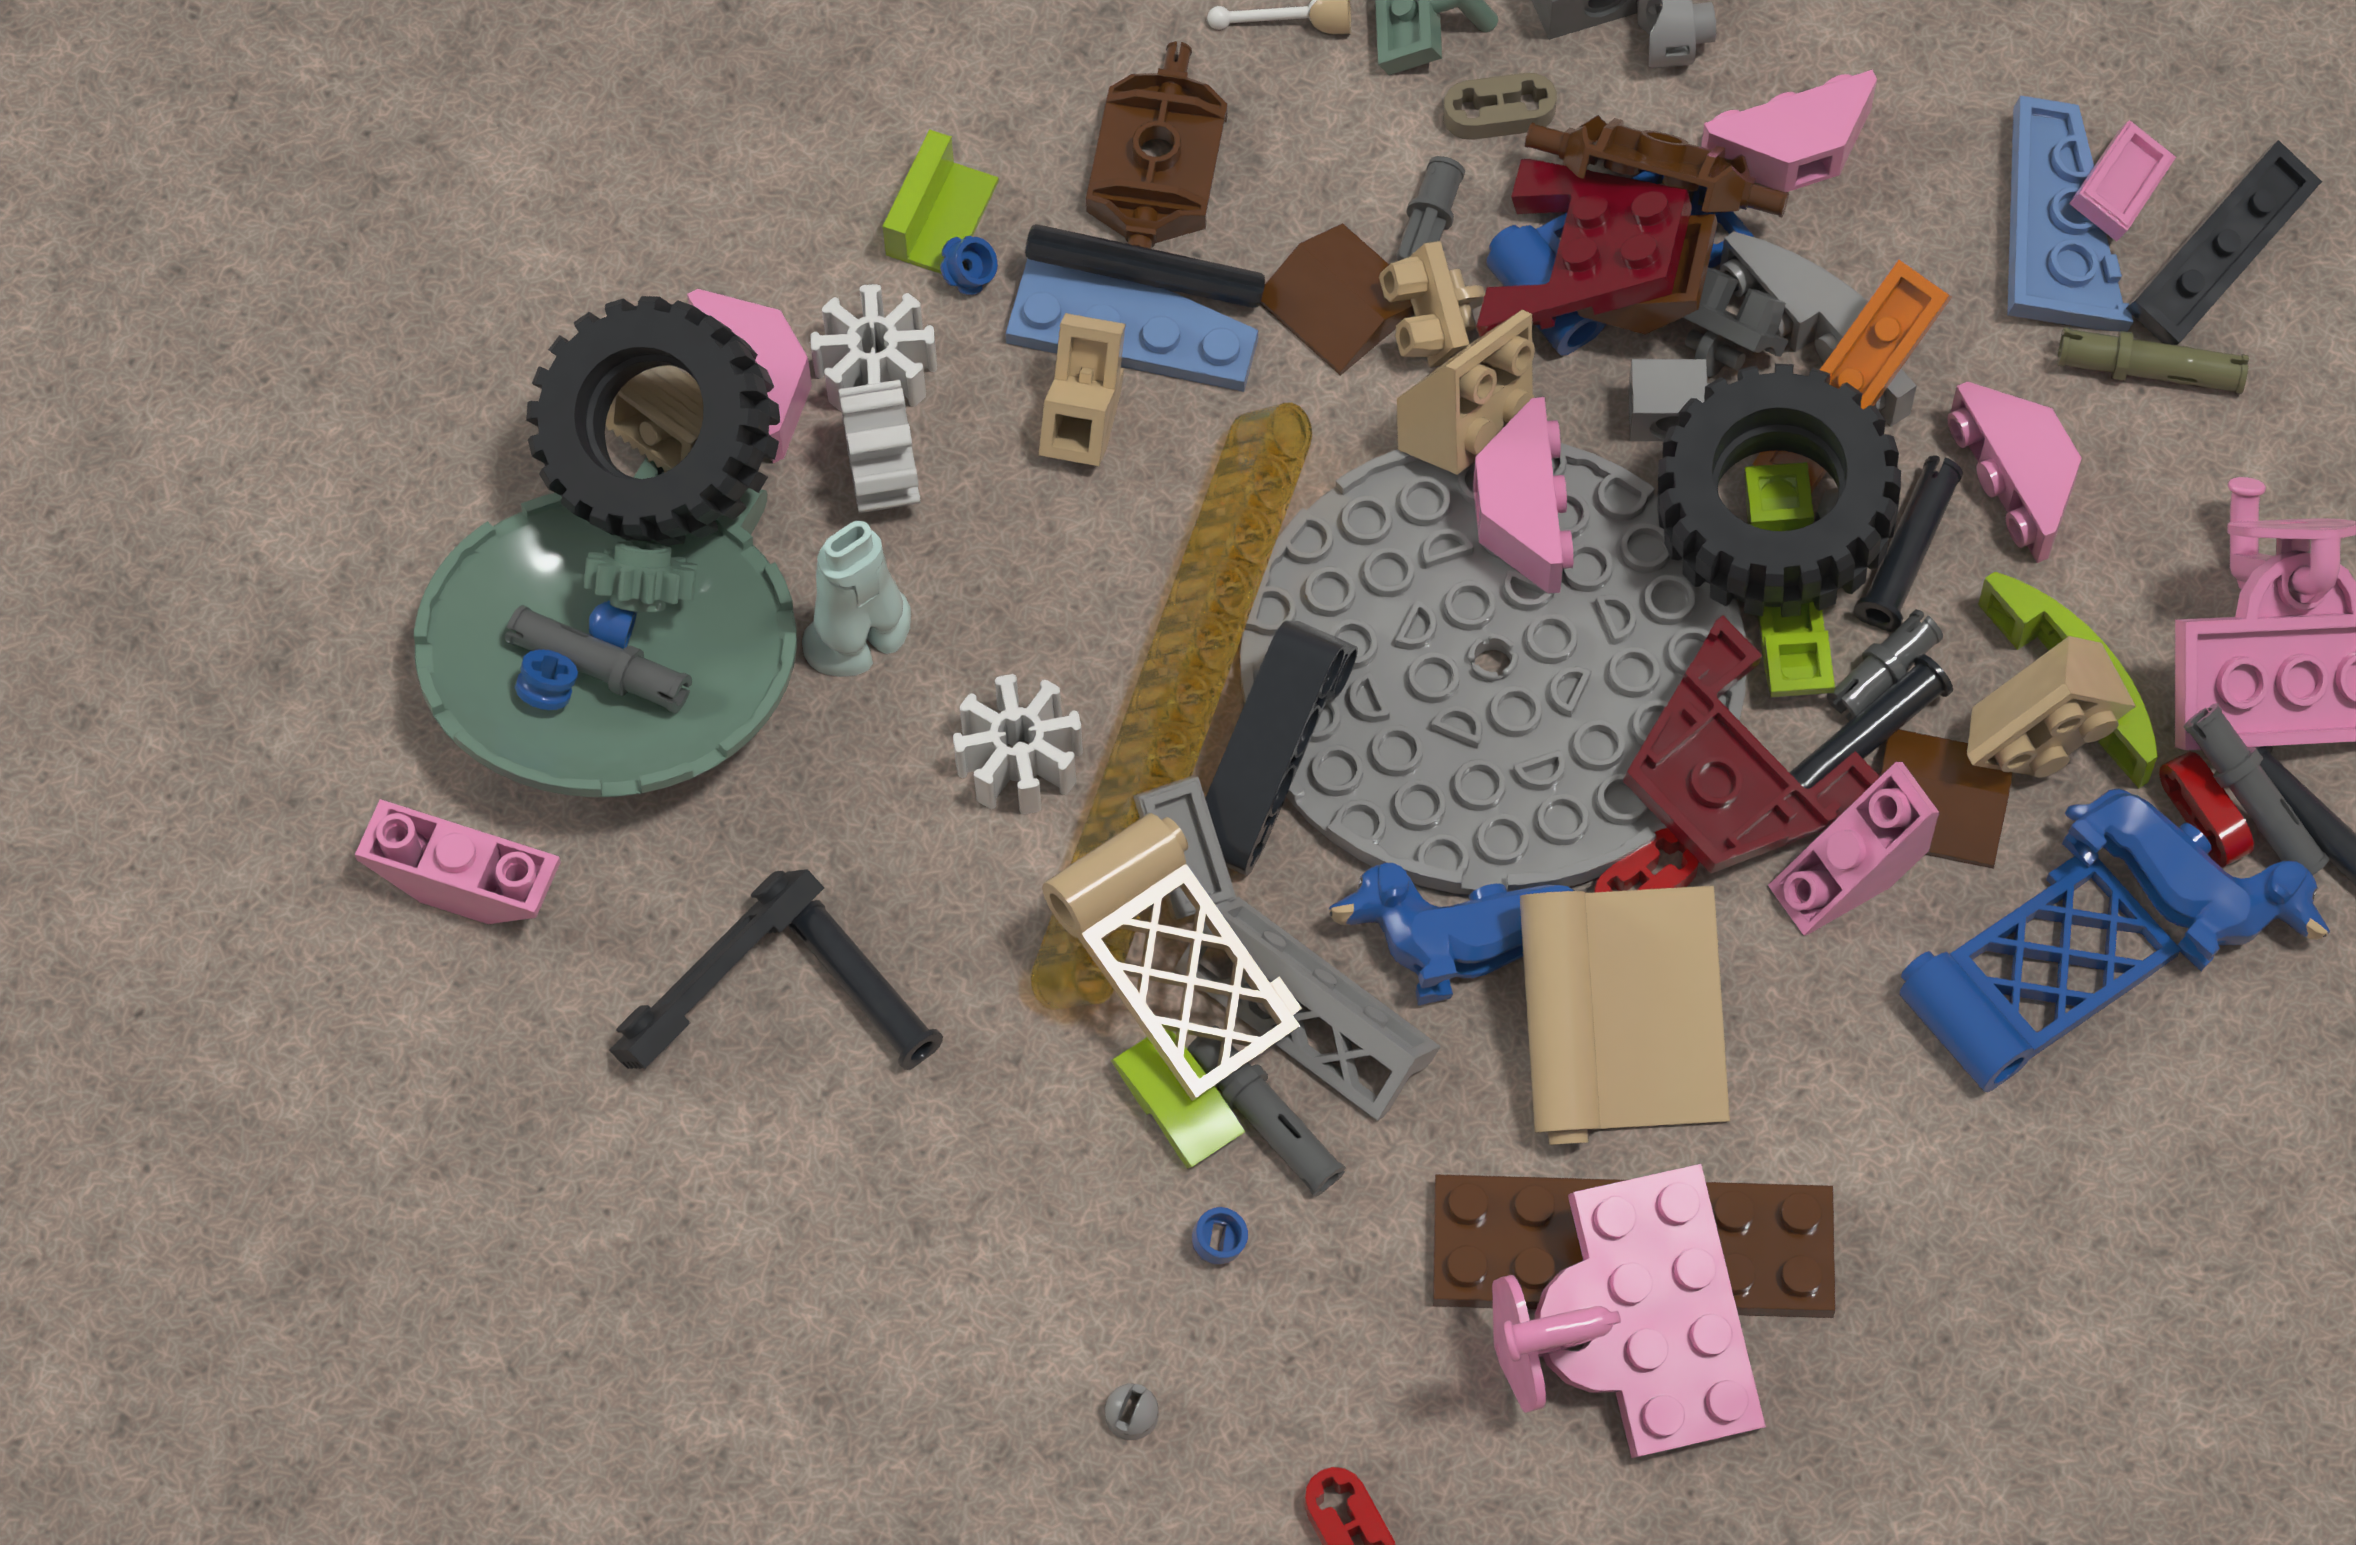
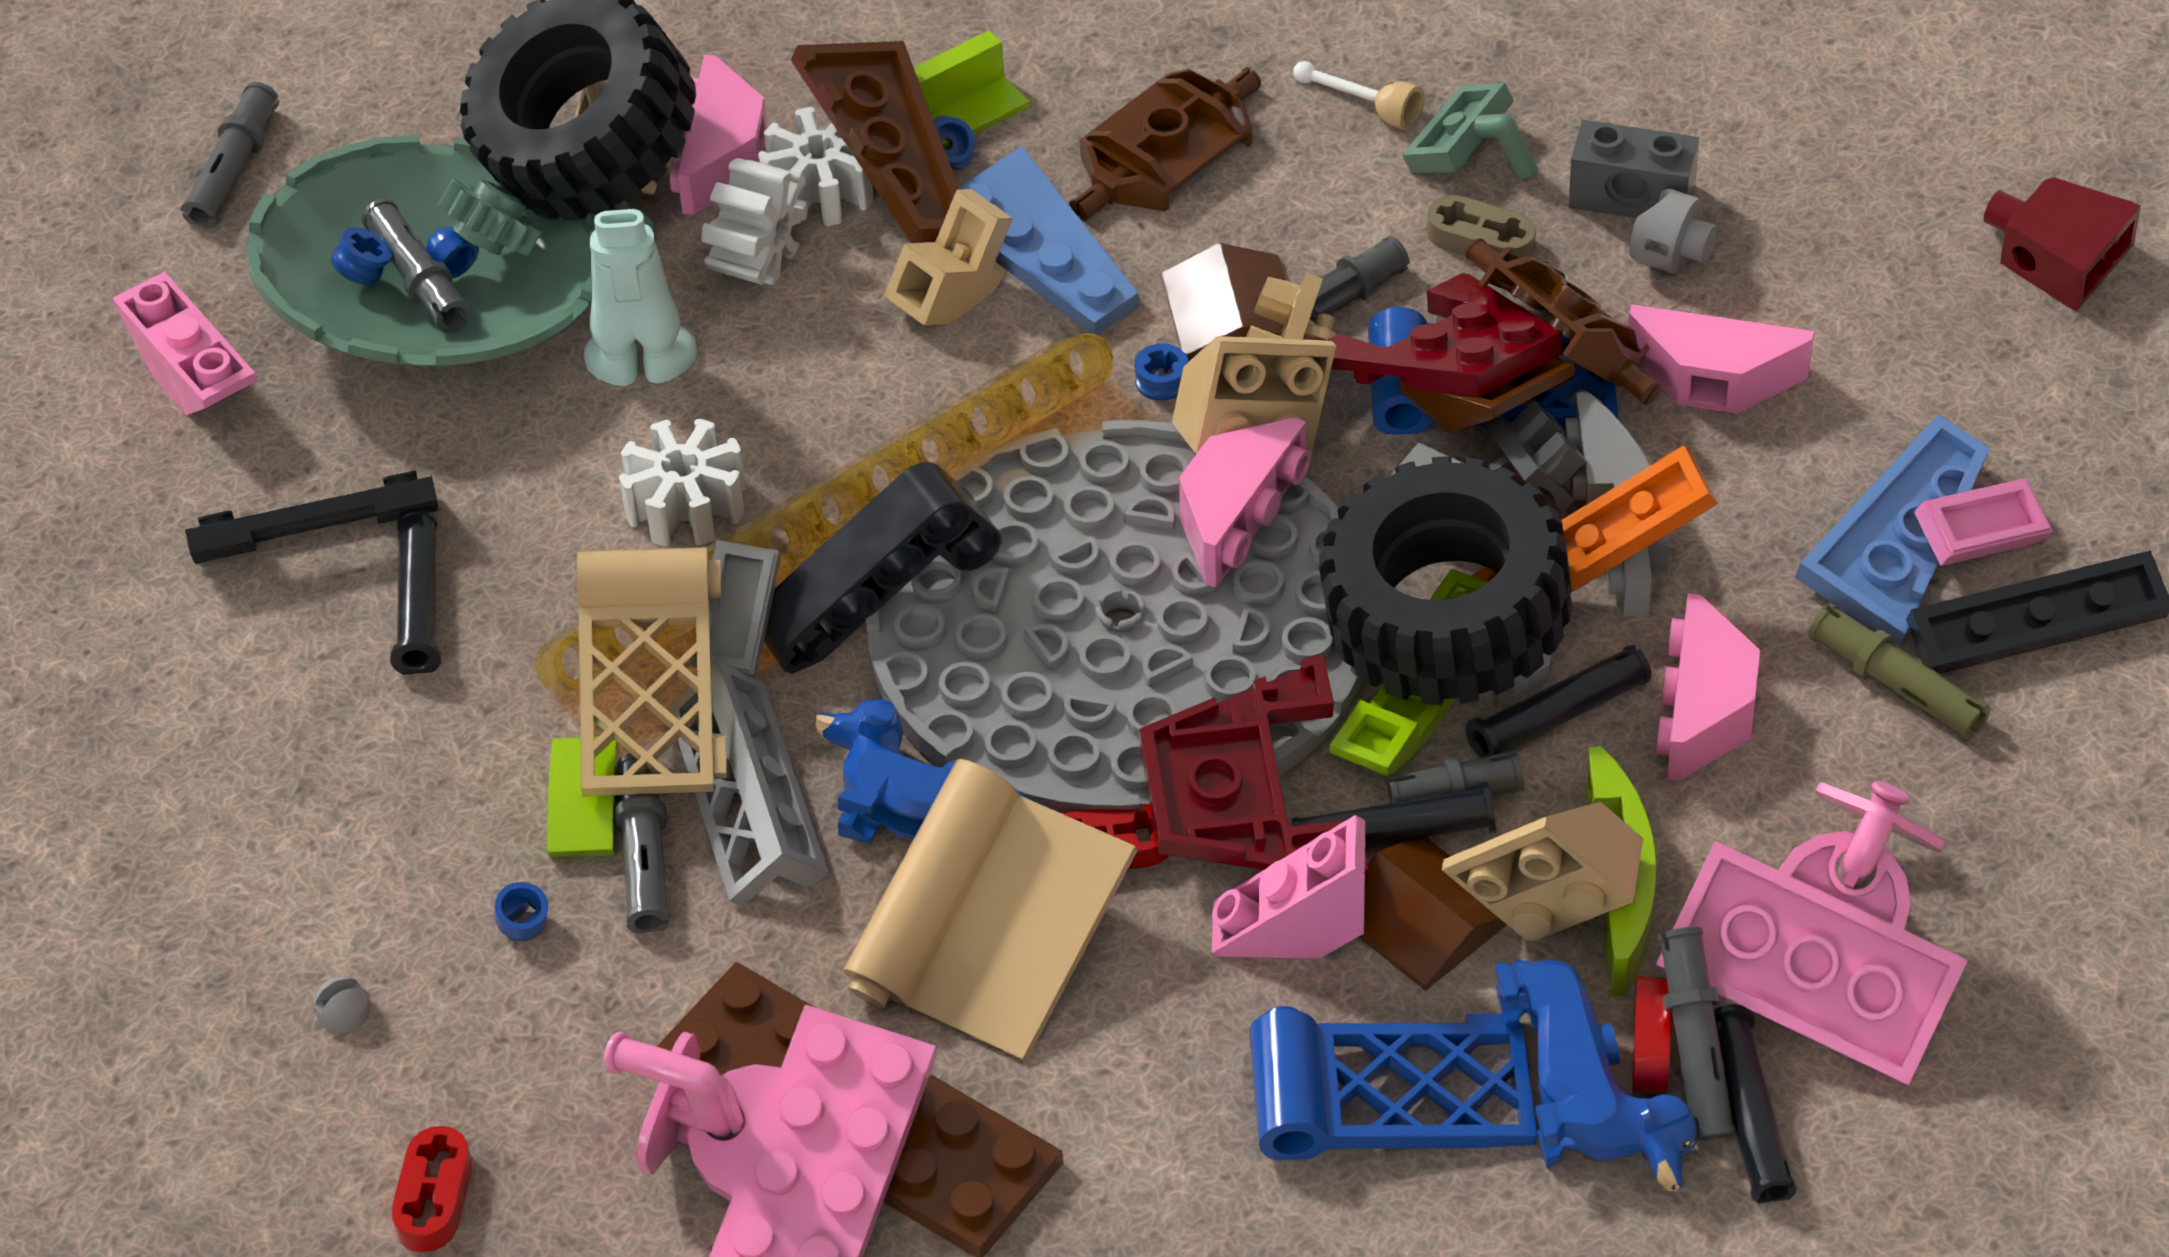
camera: 35 degrees right, 15 degrees down
black axle [1025,224,1265,308] -> none
none -> dark grey pin [181,82,279,227]
none -> reddish brown wing [791,41,959,243]
none -> blue bush [1134,343,1189,401]

